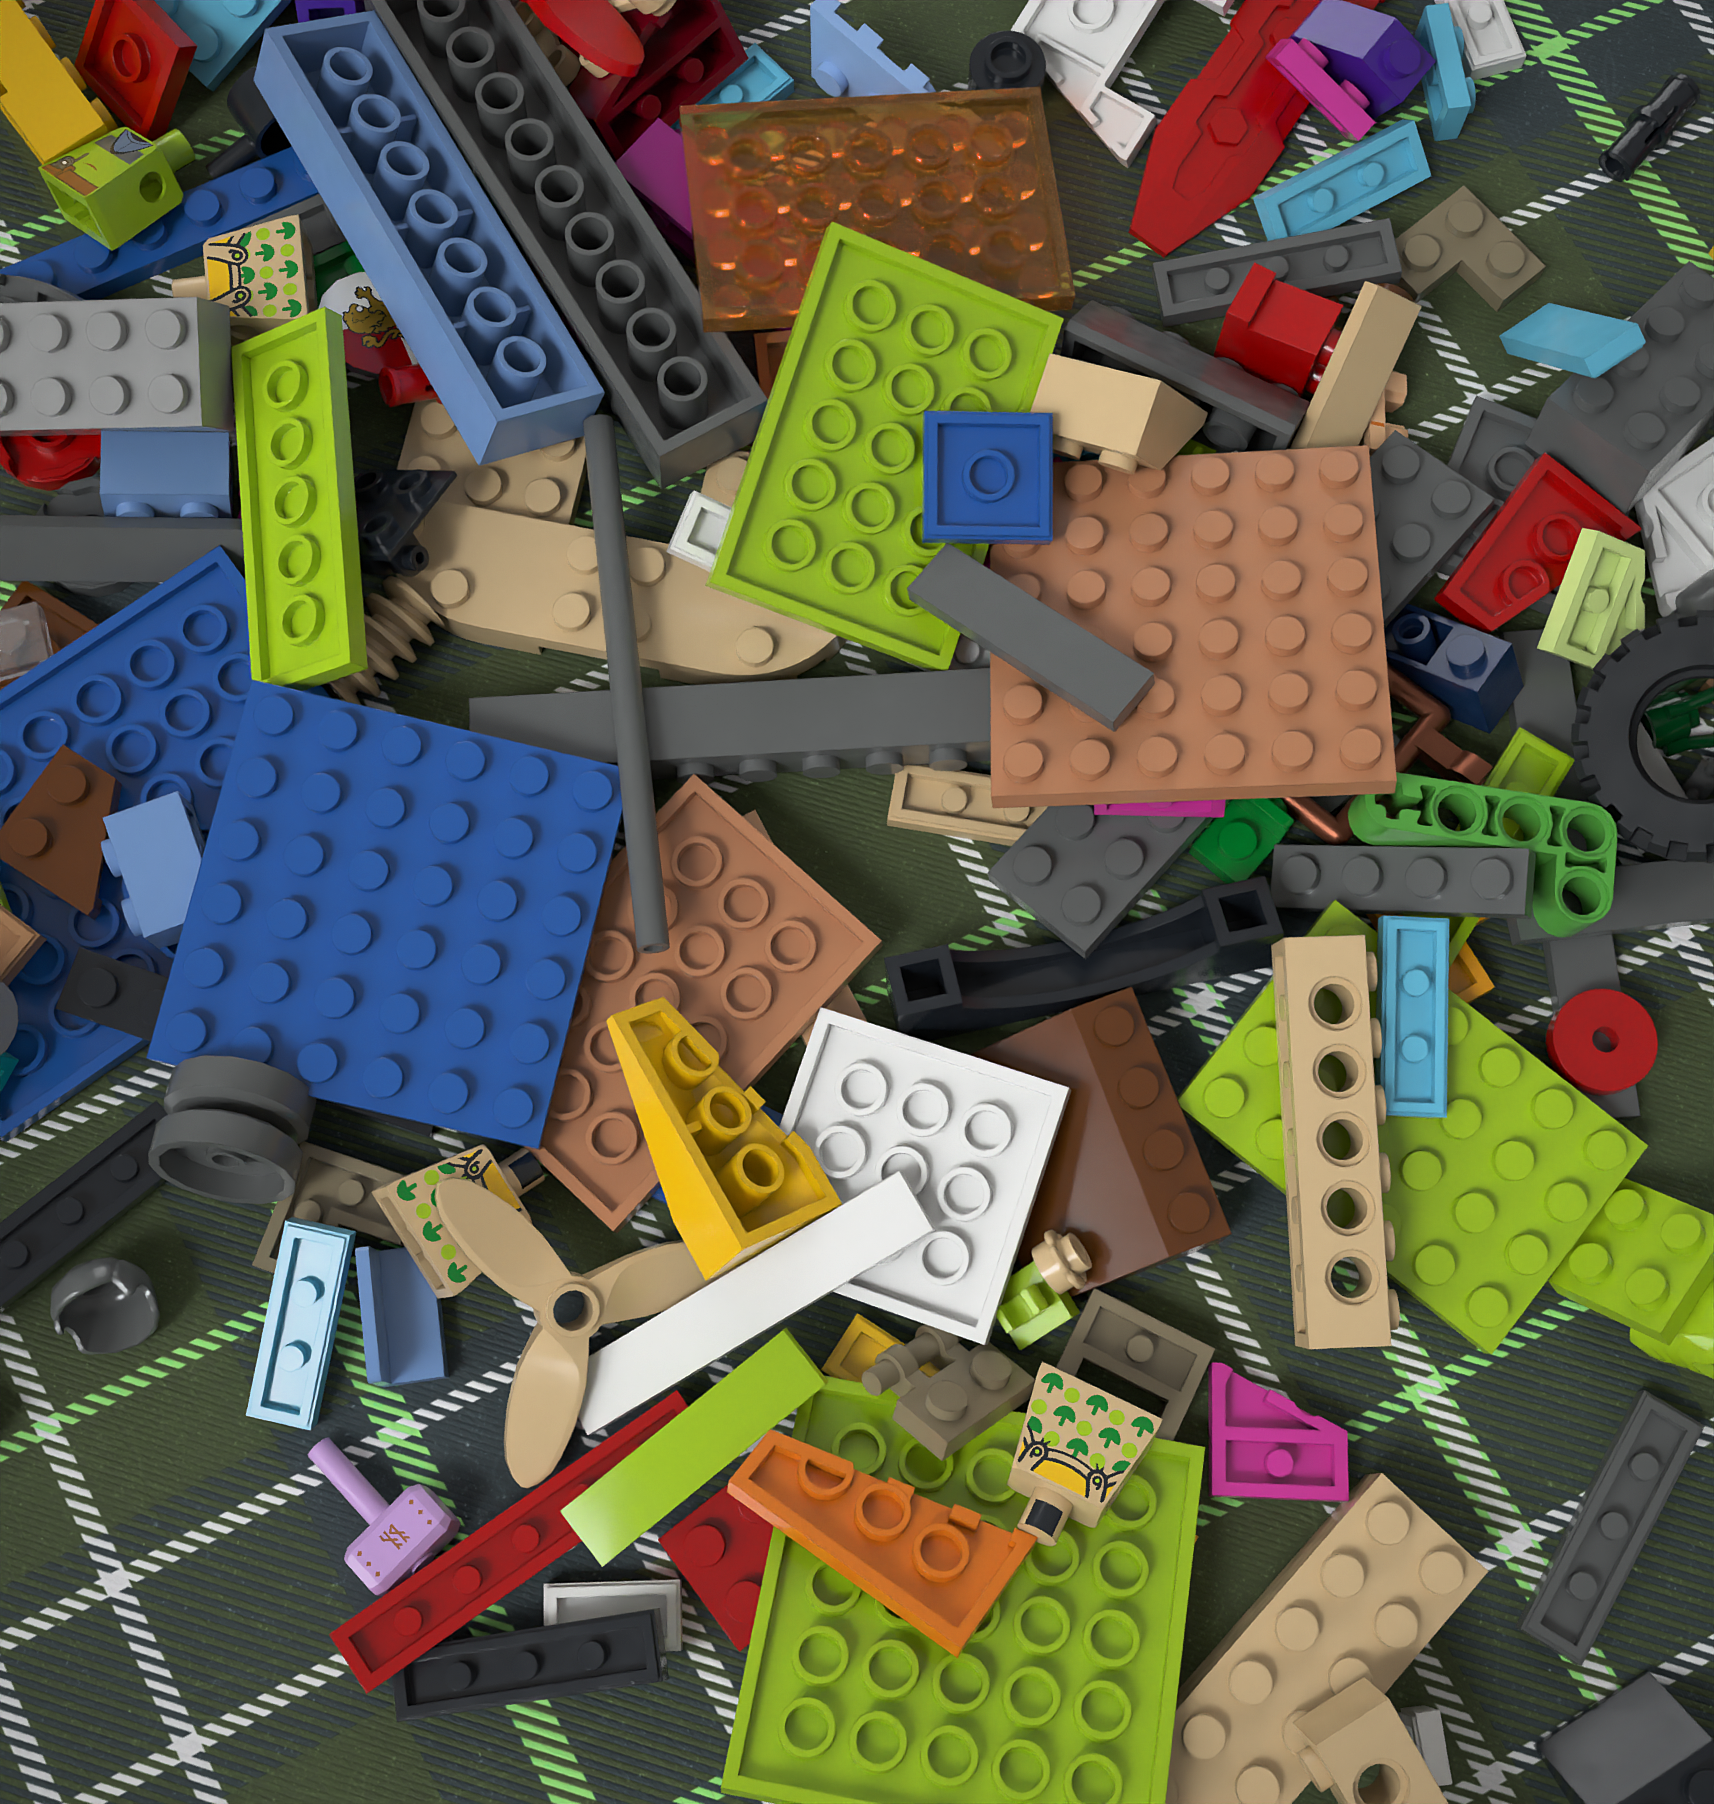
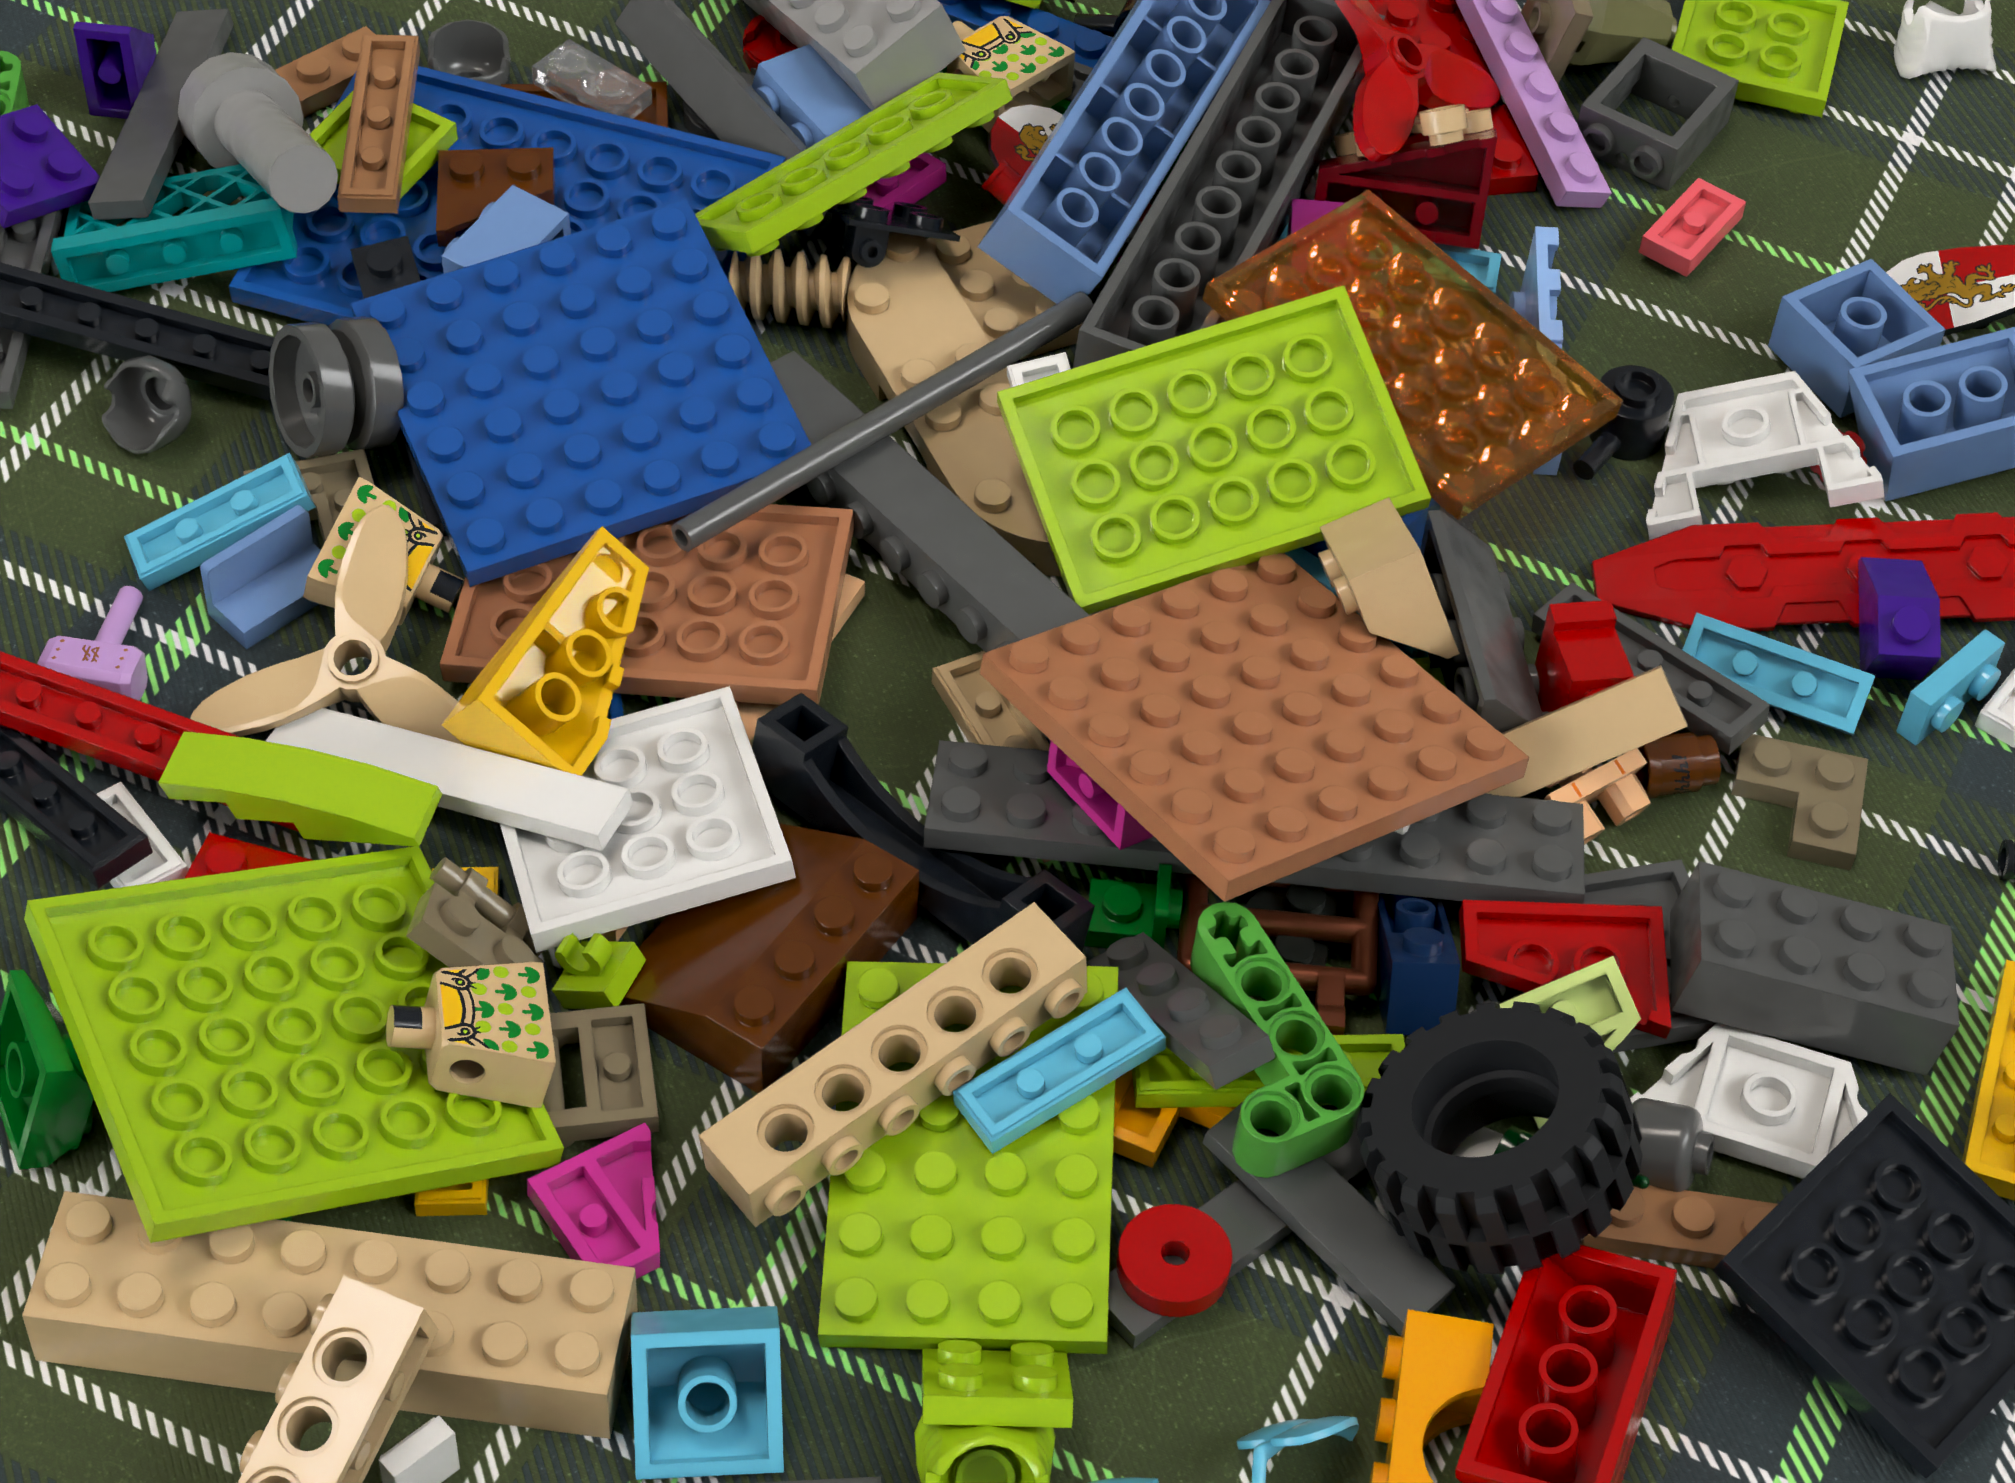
camera: 50 degrees right, 25 degrees down
orange wing [727,1429,1038,1658] -> none
dark grey tile [907,543,1155,732] -> none
blue tile [922,411,1053,545] -> none
tan plate [1032,1230,1092,1294] -> none
dark pink plate [1265,38,1376,141] -> none
medium azure tile [1499,303,1646,378] -> none
none -> medium azure slope [631,1306,784,1480]

